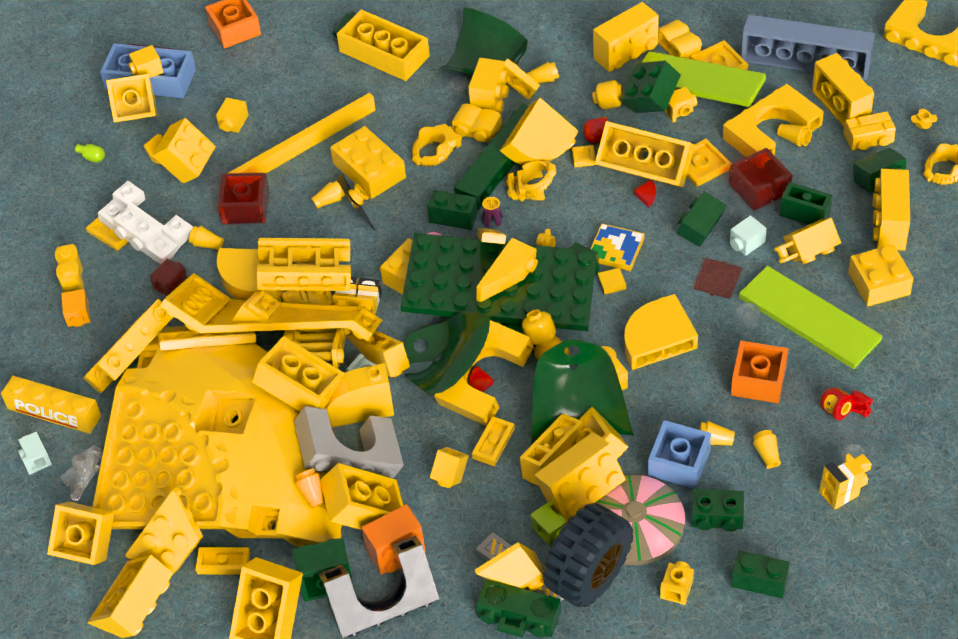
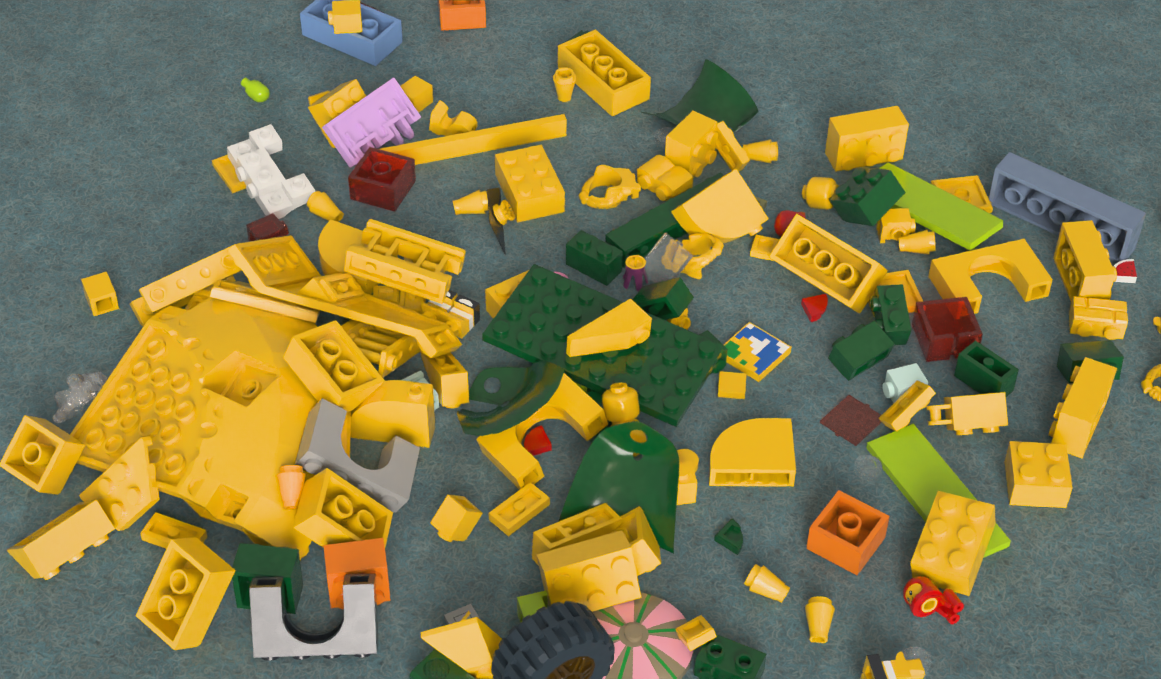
camera: 15 degrees right, 5 degrees down
yellow brick [1,376,102,434] -> none
light aqua brick [18,432,52,475] -> none
yellow brick [55,244,84,293] -> none
light orange brick [61,289,91,327] -> none
yellow slope [106,74,158,122] -> none
yellow tile [477,228,506,244] -> none
medium blue brick [648,420,712,489] -> none
yellow brick [658,19,702,59] -> none
yellow cone [777,124,812,147] -> none
none -> yellow brick [81,272,119,316]
none -> lavender hinge [322,78,421,171]
none -> yellow leg [429,100,478,136]
none -> yellow cone [553,67,576,102]
none -> dark green brick [632,277,694,320]
none -> clear piece [645,233,693,283]
none -> yellow tile [675,615,717,651]
none -> dark green tile [714,518,743,555]
none -> dark green brick [870,284,912,345]
none -> yellow plate [879,381,936,432]
none -> yellow cone [898,230,936,254]
none -> yellow brick [911,491,996,596]
none -> tile [1114,259,1137,283]

